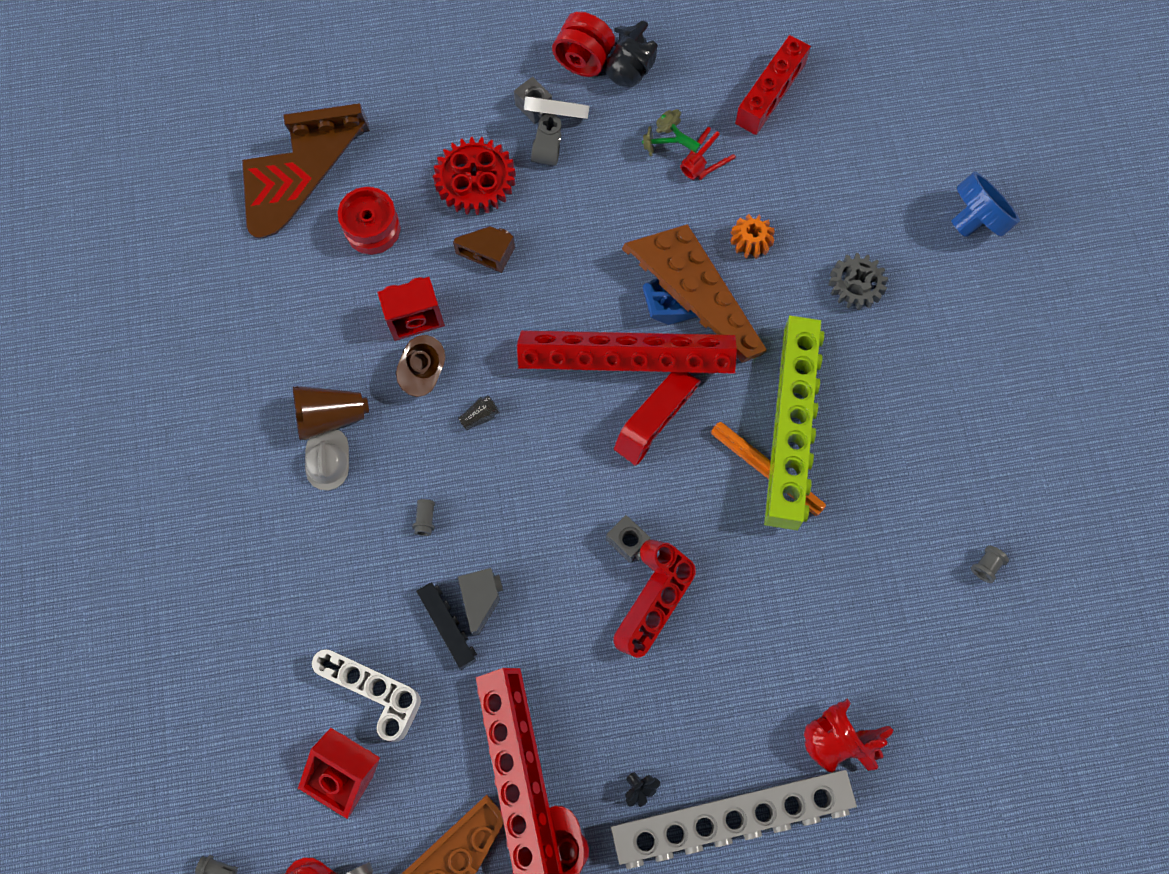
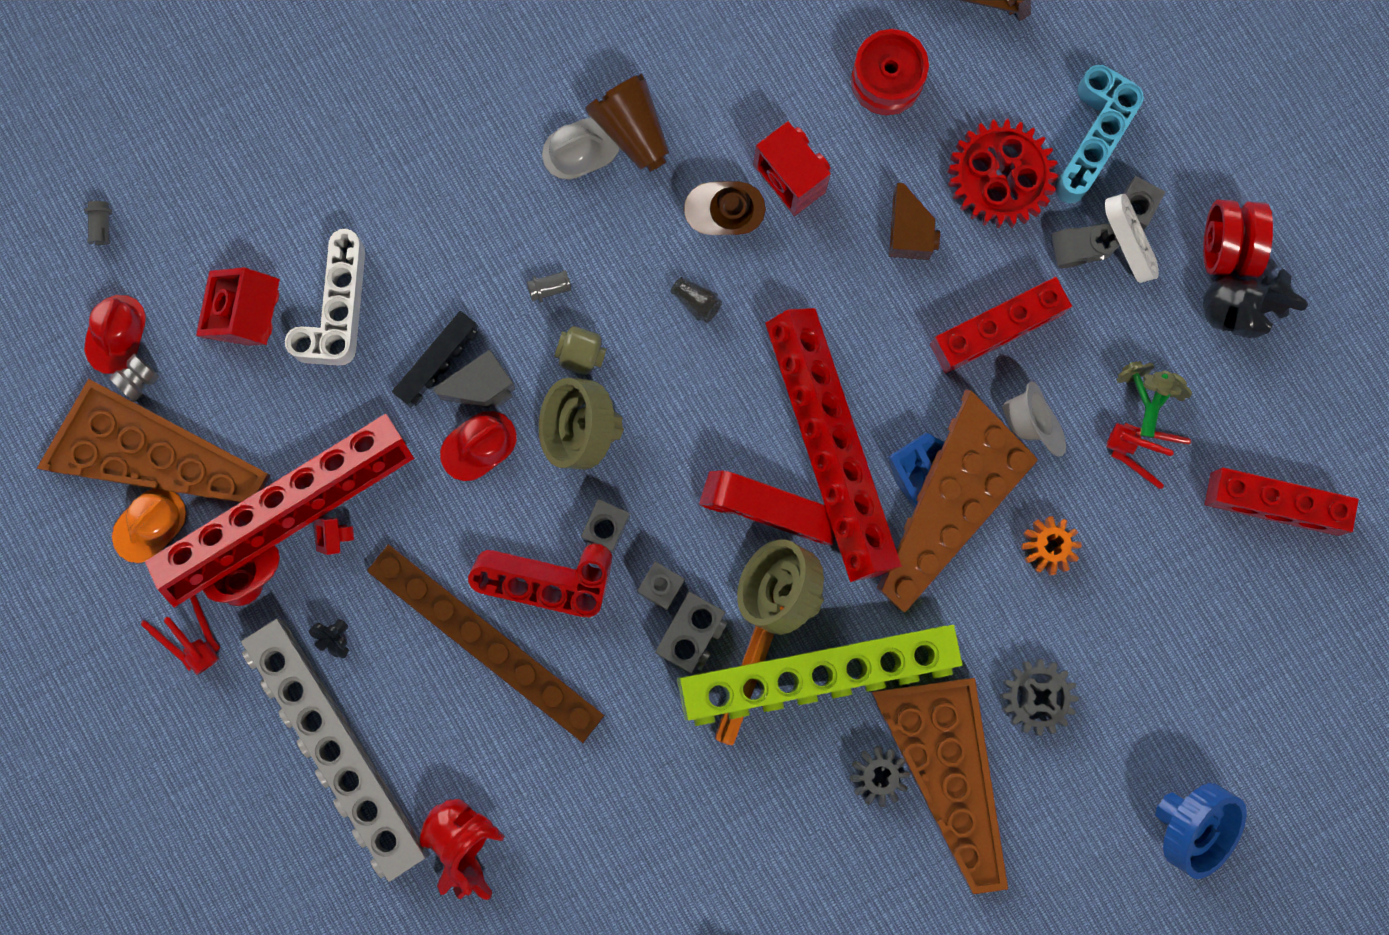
camera: 65 degrees right, 10 degrees up
none -> red tile [314,516,354,555]
none -> reddish brown plate [367,544,605,743]
none -> red piece [440,411,517,481]
none -> olive piece [539,378,624,470]
none -> olive head [554,326,607,375]
none -> dark grey brick [637,561,685,611]
none -> dark grey brick [655,592,728,674]
none -> olive piece [737,539,824,635]
none -> dark grey gear [849,746,910,807]
none -> dark orange wing [870,678,1008,894]
none -> red brick [930,277,1072,374]
none -> light grey piece [1002,381,1066,456]
none -> medium azure beam [1056,65,1144,203]

